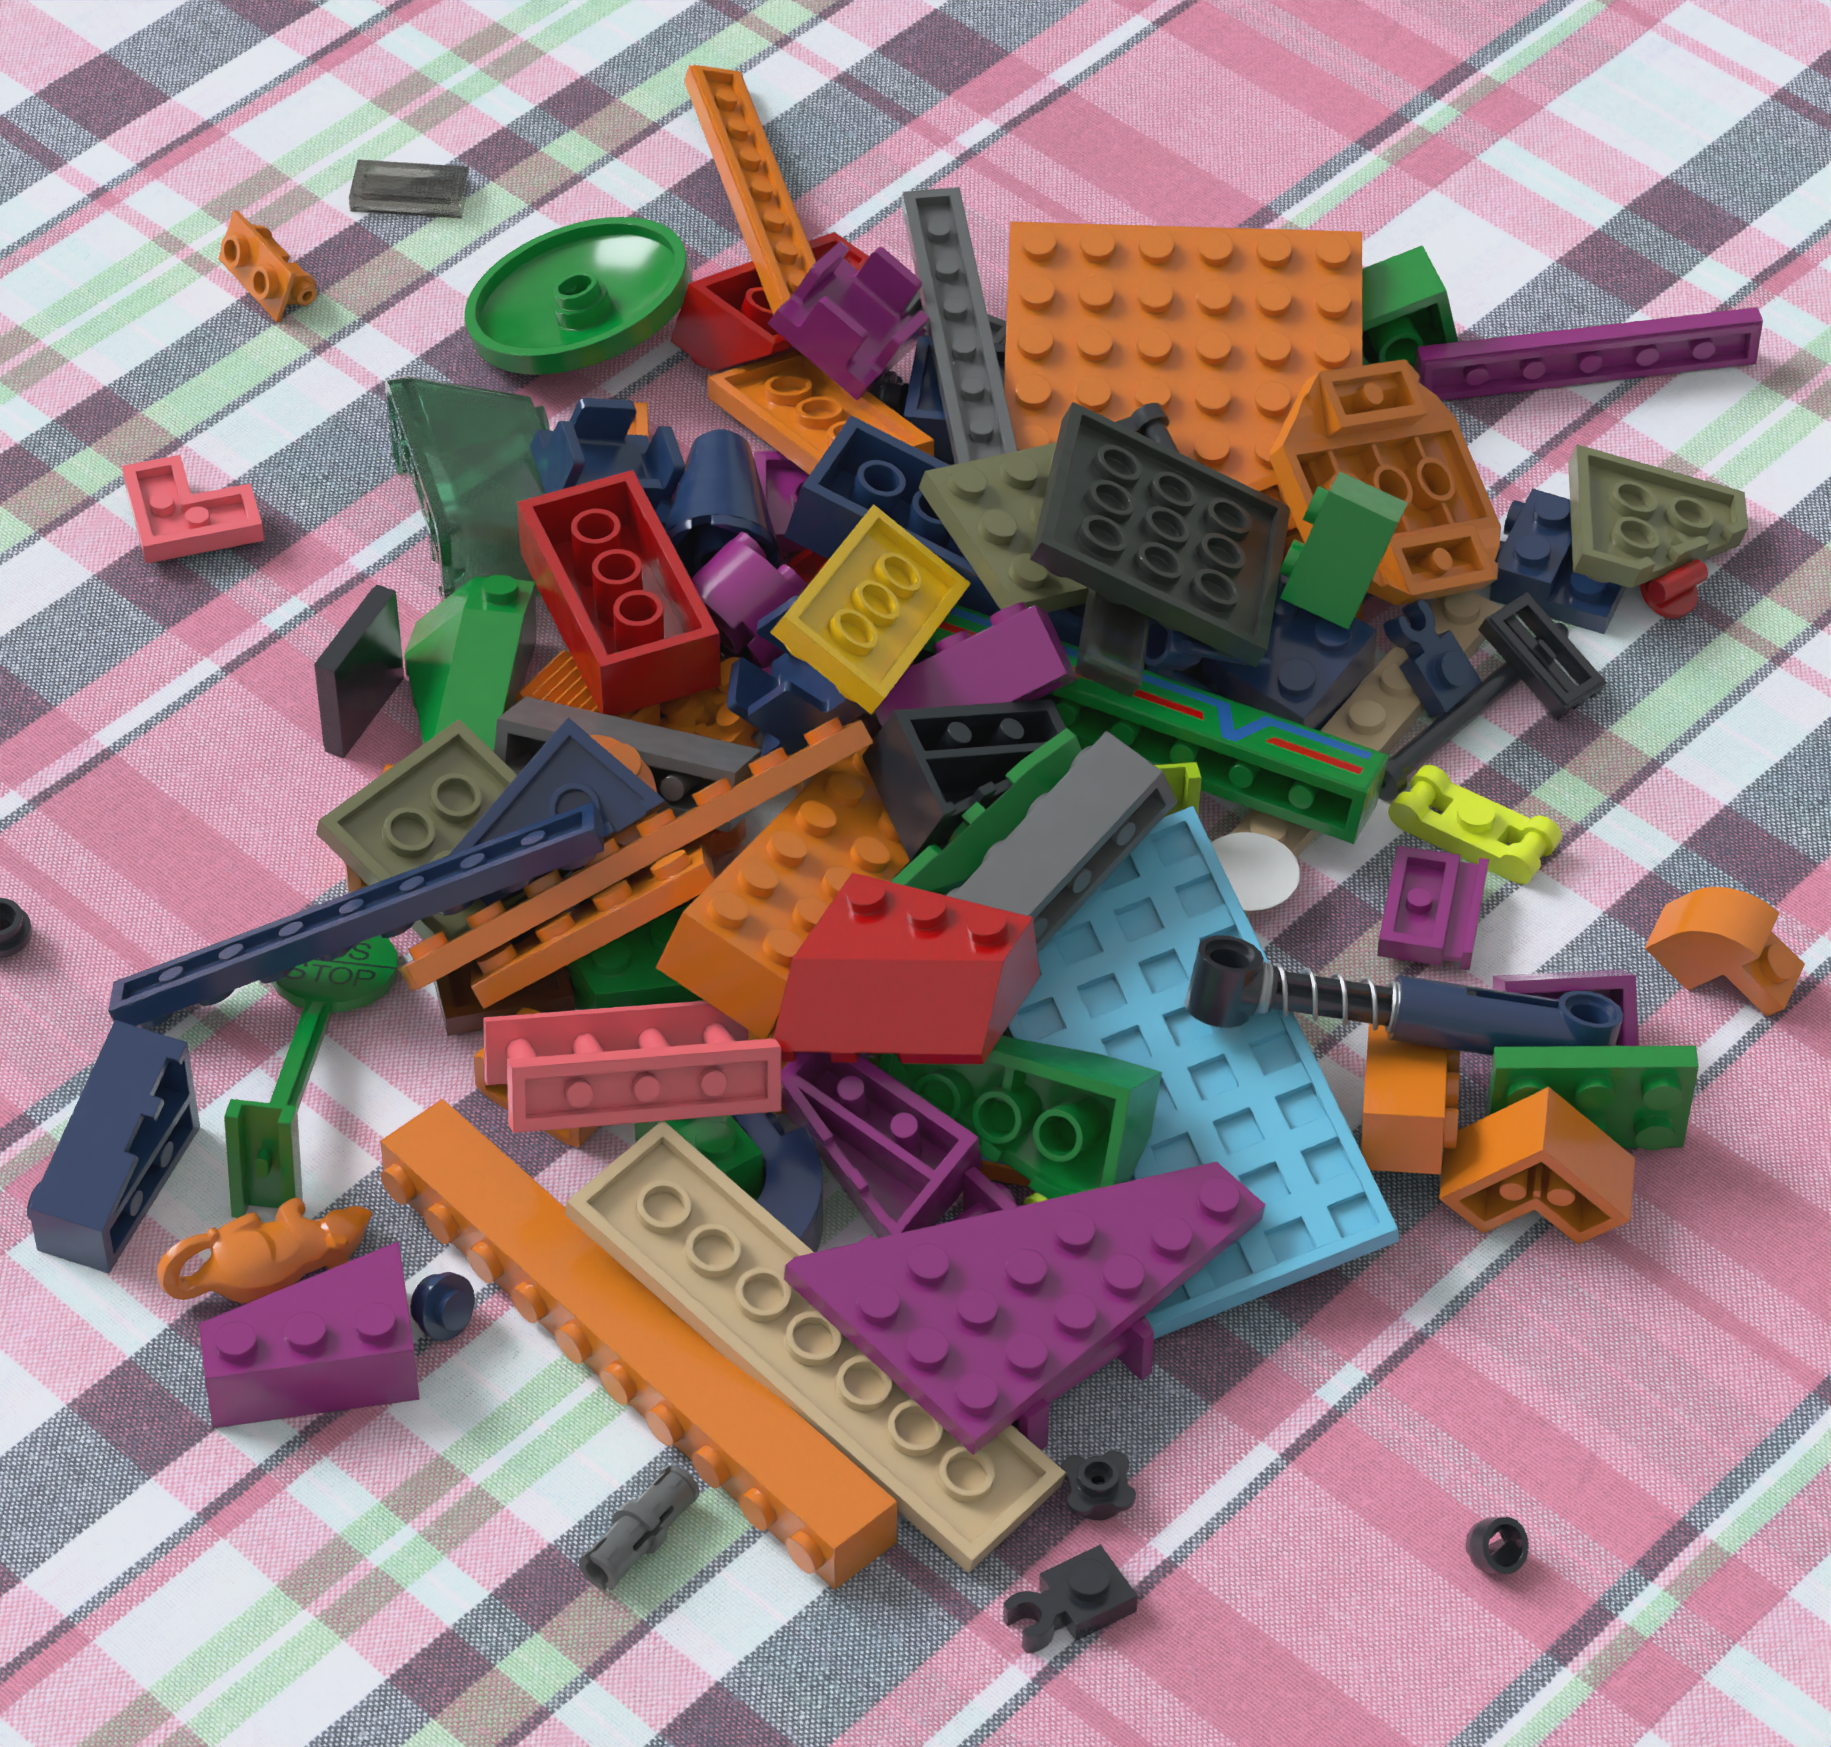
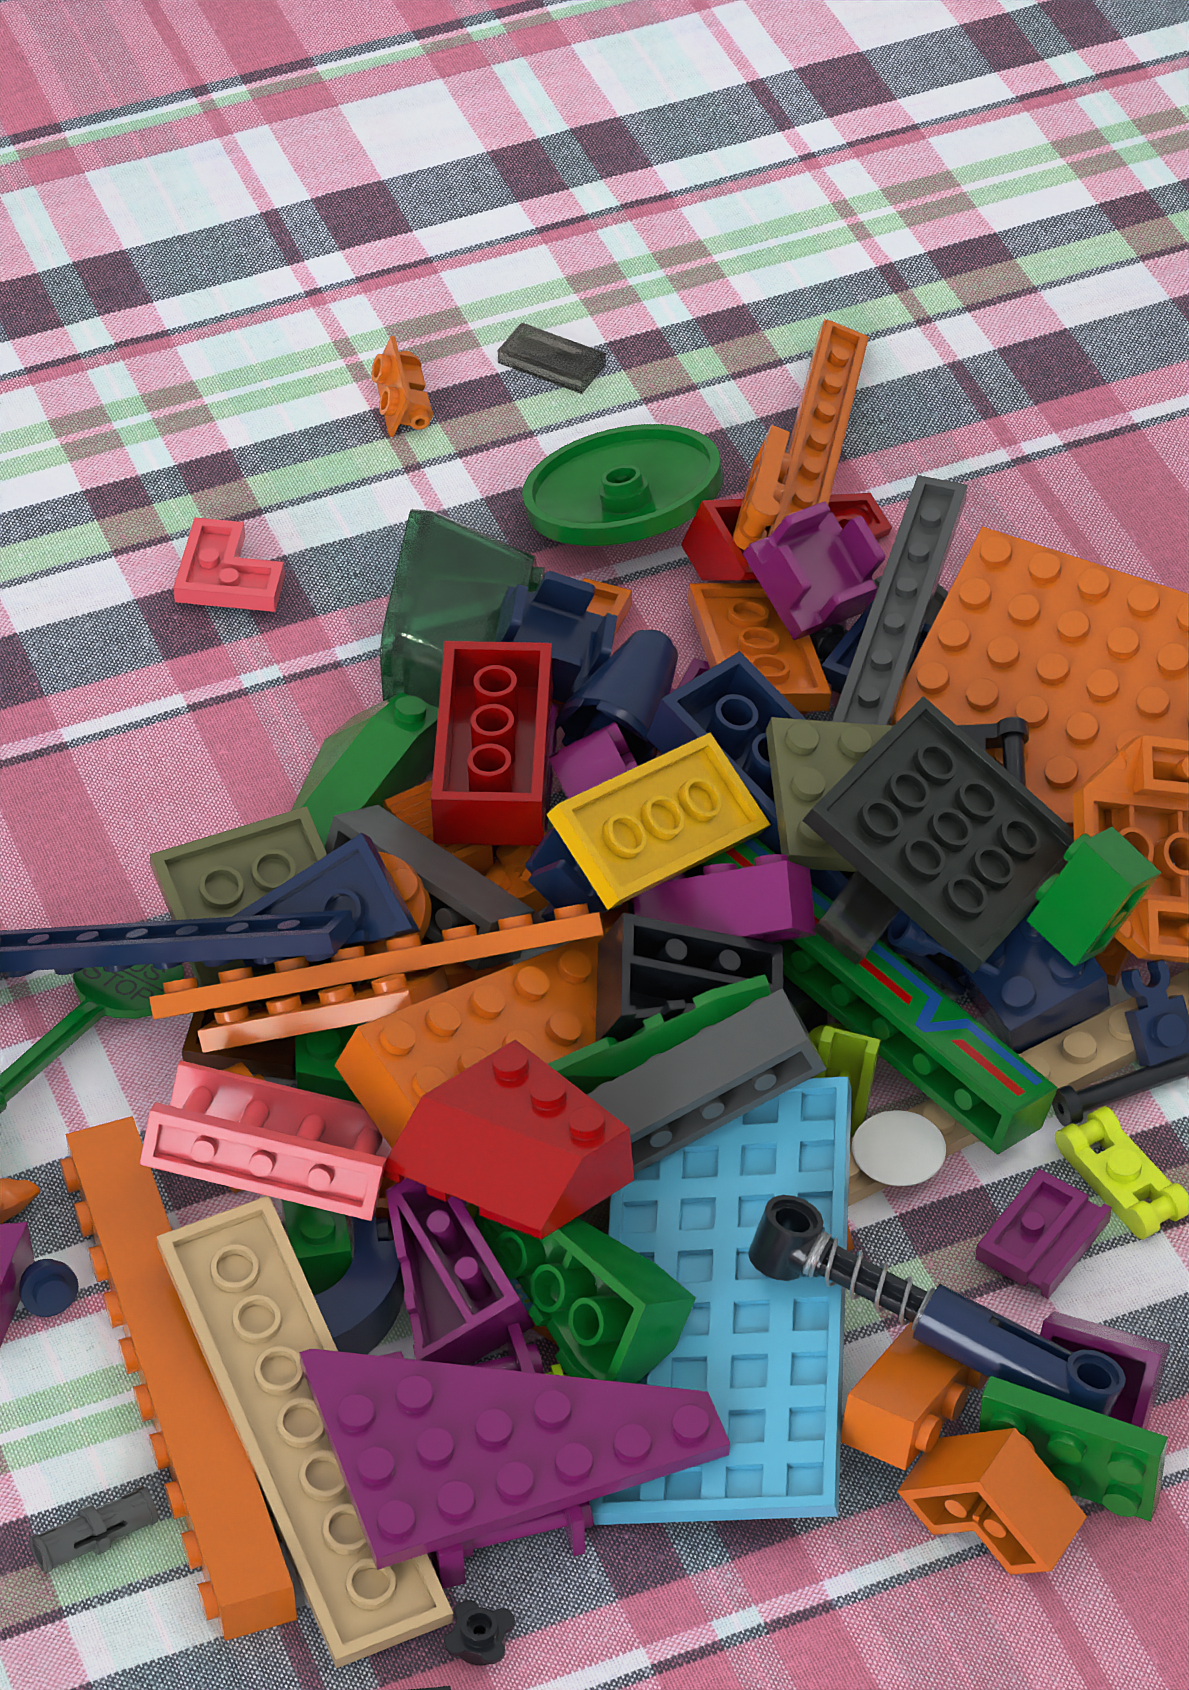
camera: 25 degrees right, 0 degrees up
black tile [314,585,405,758] -> none
none -> orange plate [733,424,792,551]

